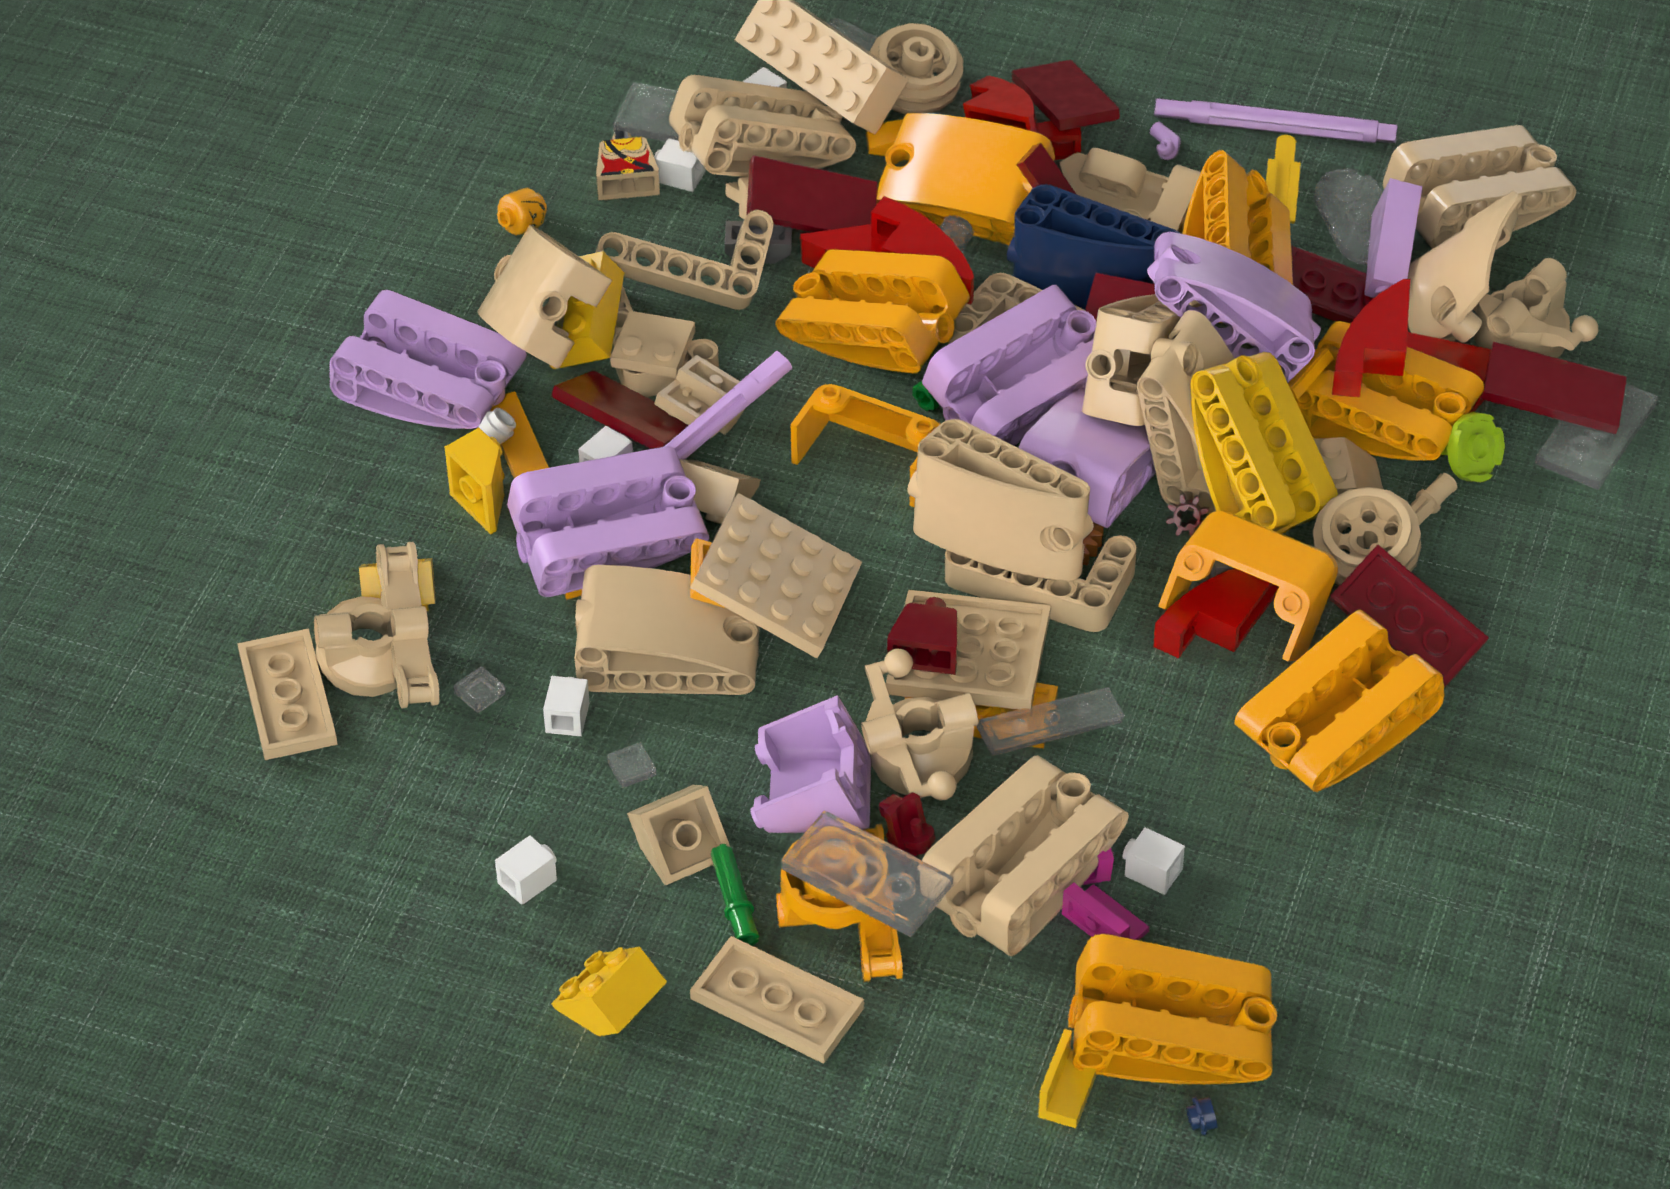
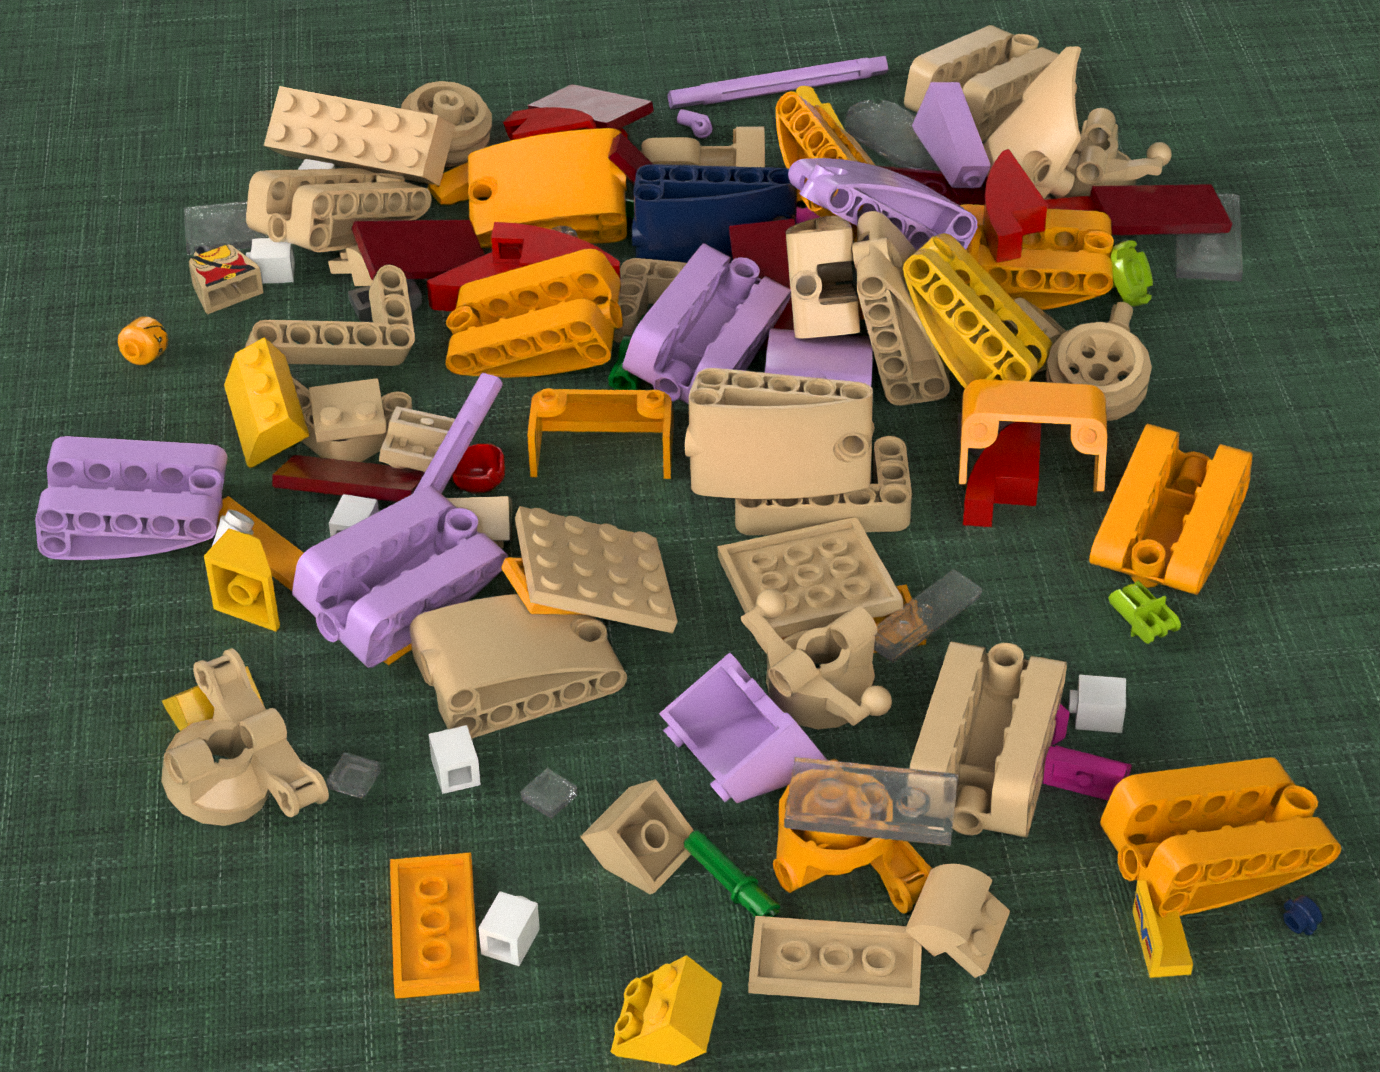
camera: 25 degrees left, 5 degrees down
tan plate [237,628,338,760] -> none
tan panel [478,225,612,369] -> none
dark red hips [878,792,936,868] -> none
dark red torso [887,597,957,675] -> none
dark red gear [1166,493,1209,536] -> none
dark red tile [1329,544,1489,689] -> none
none -> light orange tile [390,852,480,999]
none -> red hair [452,444,506,494]
none -> tan brick [905,864,1010,978]
none -> lime arm [1108,580,1181,644]

